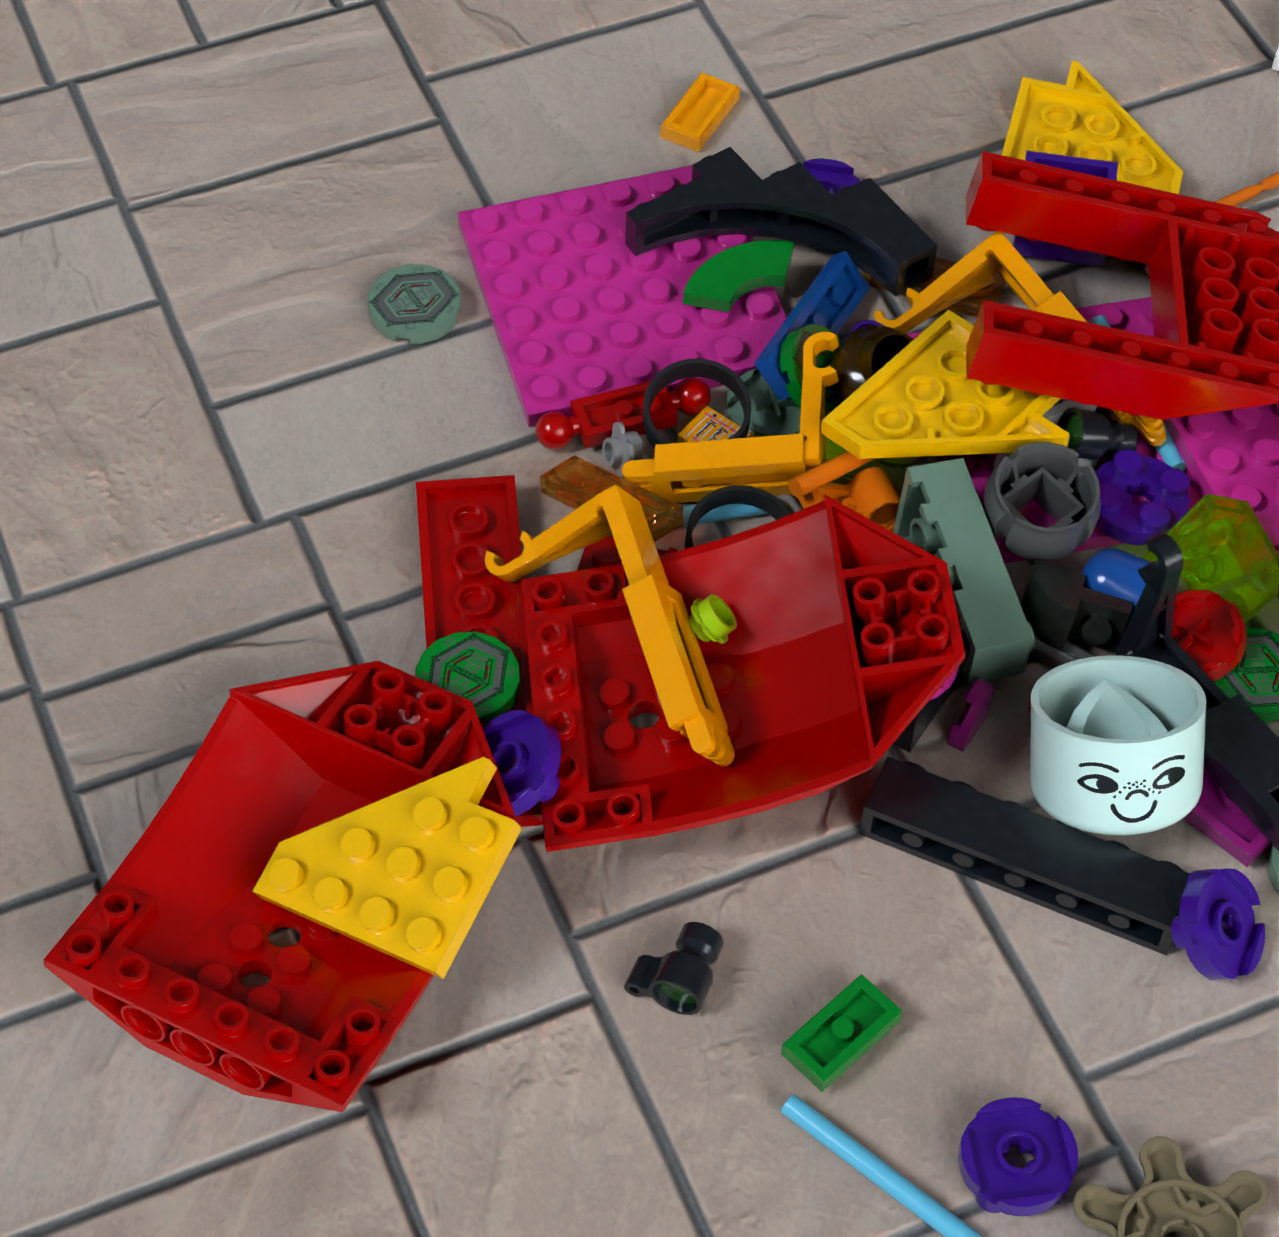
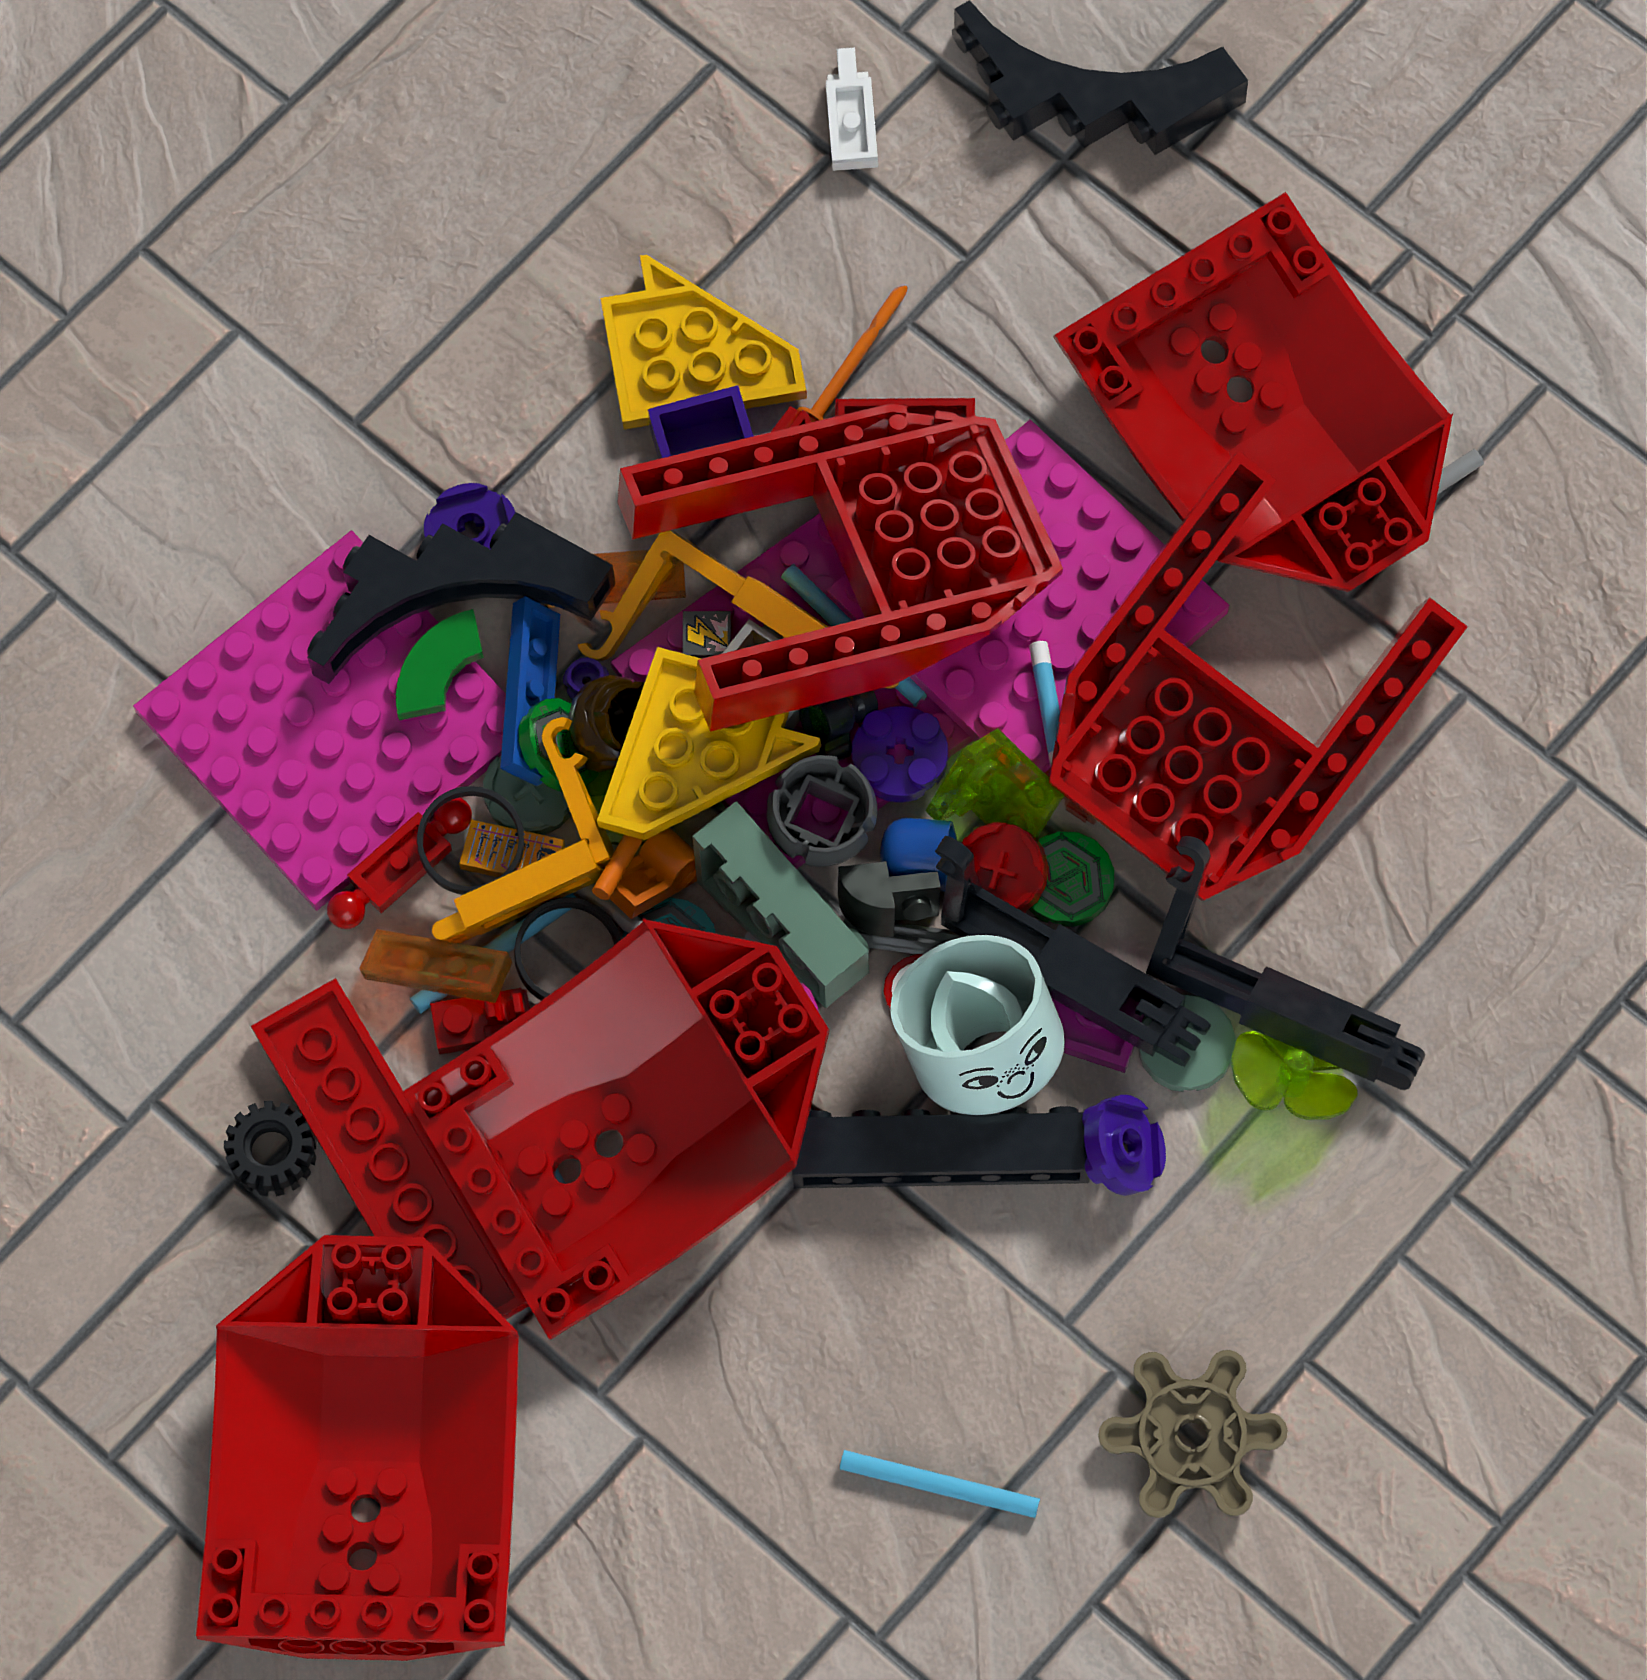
camera: 20 degrees left, 15 degrees up
yellow wing [253,757,522,979] -> none
sand green tile [368,264,461,344] -> none
tile [415,632,520,724] -> none
dark purple plate [483,710,561,816] -> none
light orange hinge [485,484,735,767] -> none
light grey plate [602,422,643,481] -> none
black piece [624,922,724,1015] -> none
light orange tile [660,72,740,152] -> none
lime plate [689,594,737,644] -> none
green plate [781,974,902,1092] -> none
magenta tile [947,678,995,752] -> none
dark purple plate [958,1097,1078,1216] -> none
none -> black tyre [224,1101,317,1197]

